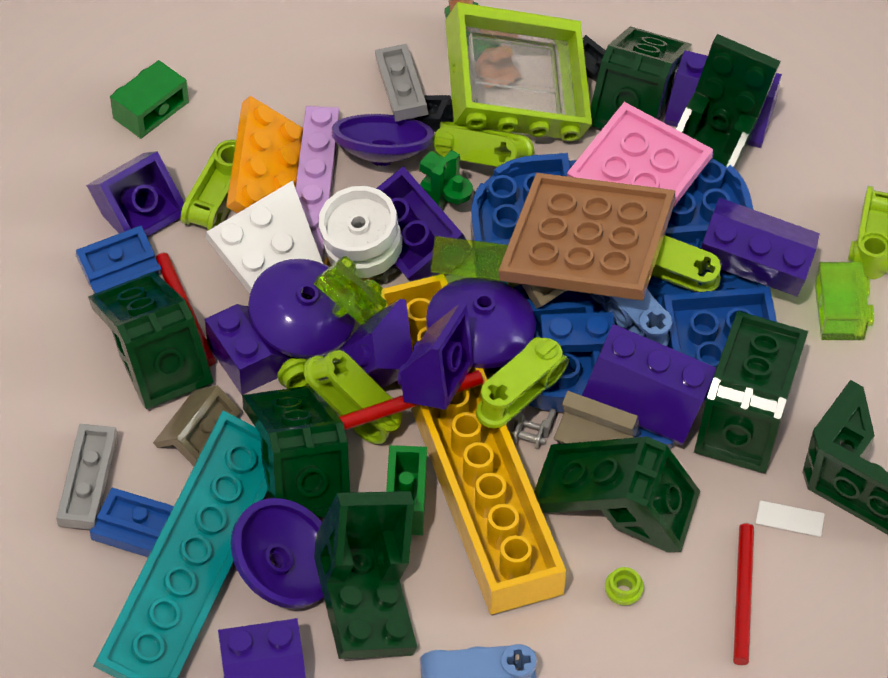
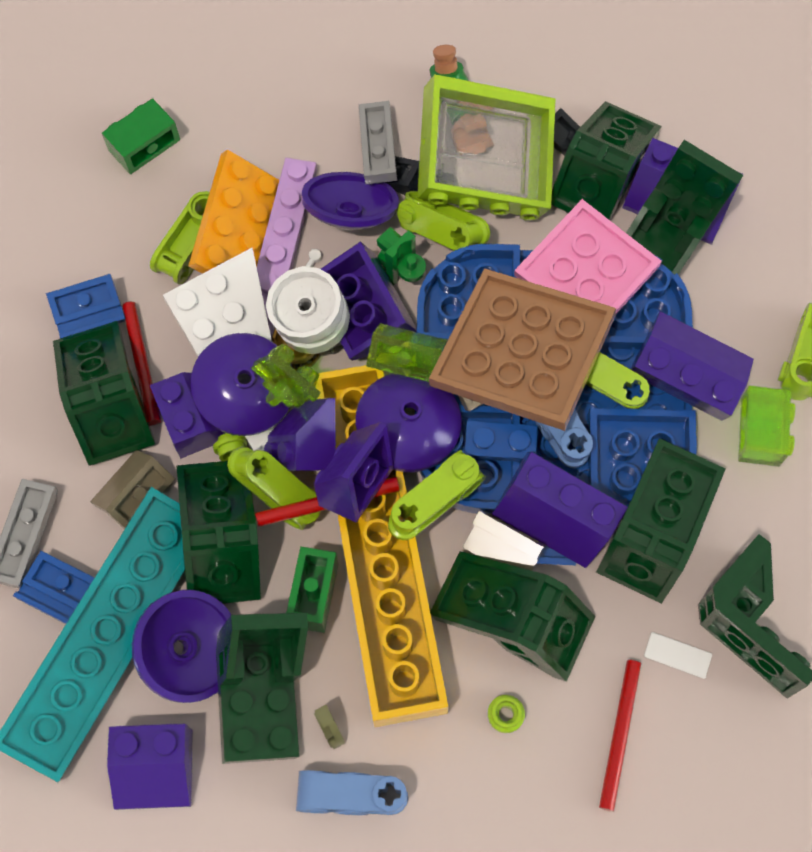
camera: 10 degrees right, 15 degrees up
dark purple slope [86,151,184,237] -> none
light grey piece [510,407,556,449] -> none
none -> olive tile [314,705,345,749]

